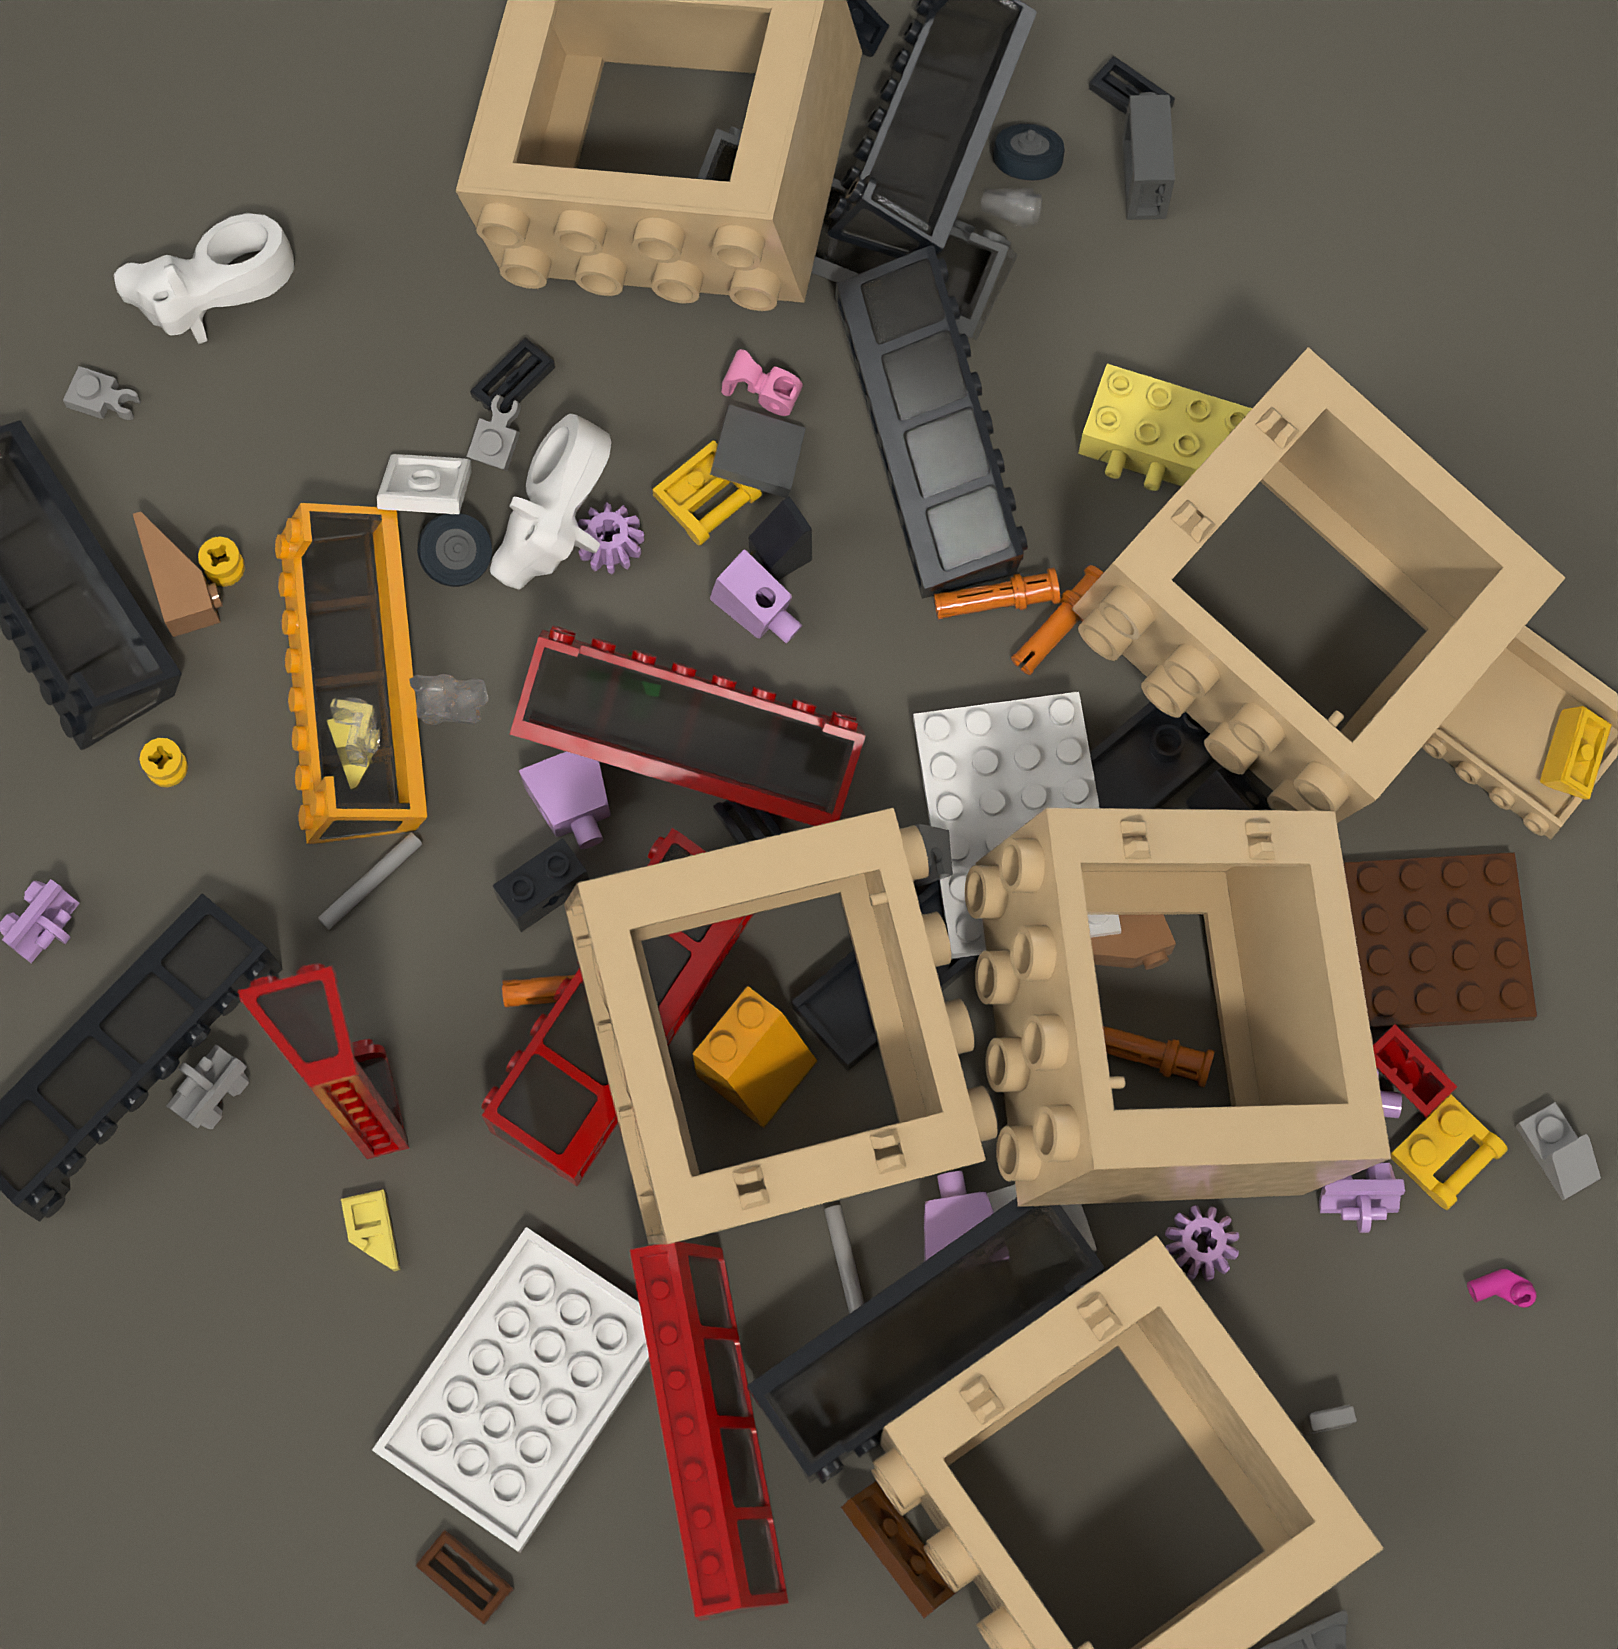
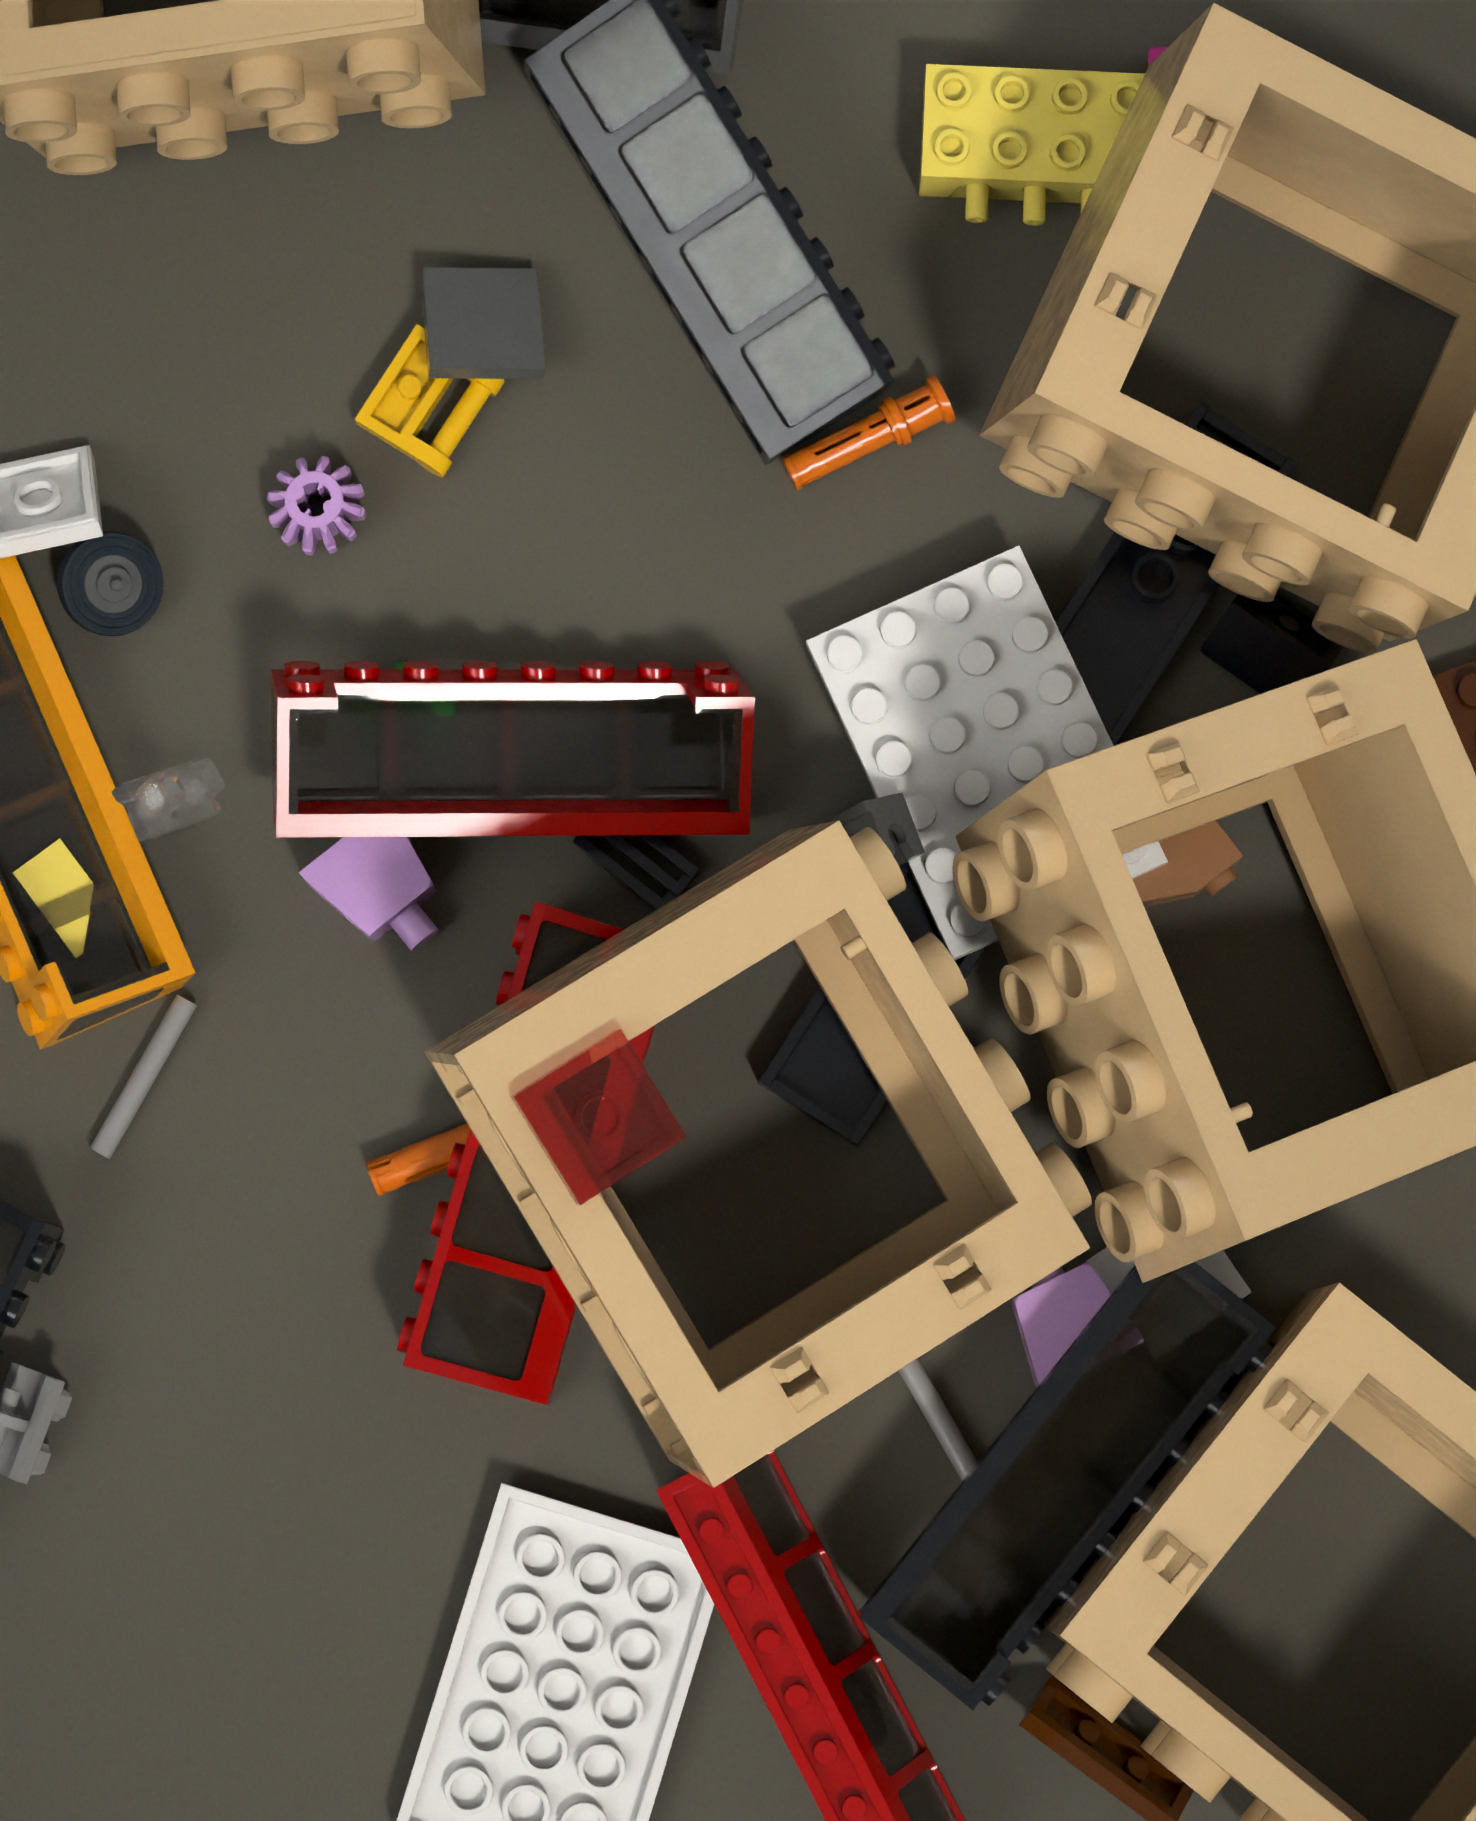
camera: 15 degrees left, 10 degrees up
red window [238,964,409,1160] -> none
clear bracket [330,697,380,767] -> none
light yellow tile [341,1189,400,1271] -> none
light grey plate [466,395,521,471] -> none
black tile [470,337,555,413] -> none
white animal [490,413,611,590] -> none
black brick [492,838,589,932] -> none
light orange slope [692,986,817,1128] -> none
lavender torso [710,549,803,644] -> none
bright pink leg [722,350,803,416] -> none
black slope [748,496,812,581] -> none
orange pin [1011,565,1104,675] -> none
orange pin [1103,1026,1215,1088] -> none
lavender gear [1165,1205,1239,1281] -> none
none -> clear red tile [510,1029,686,1205]

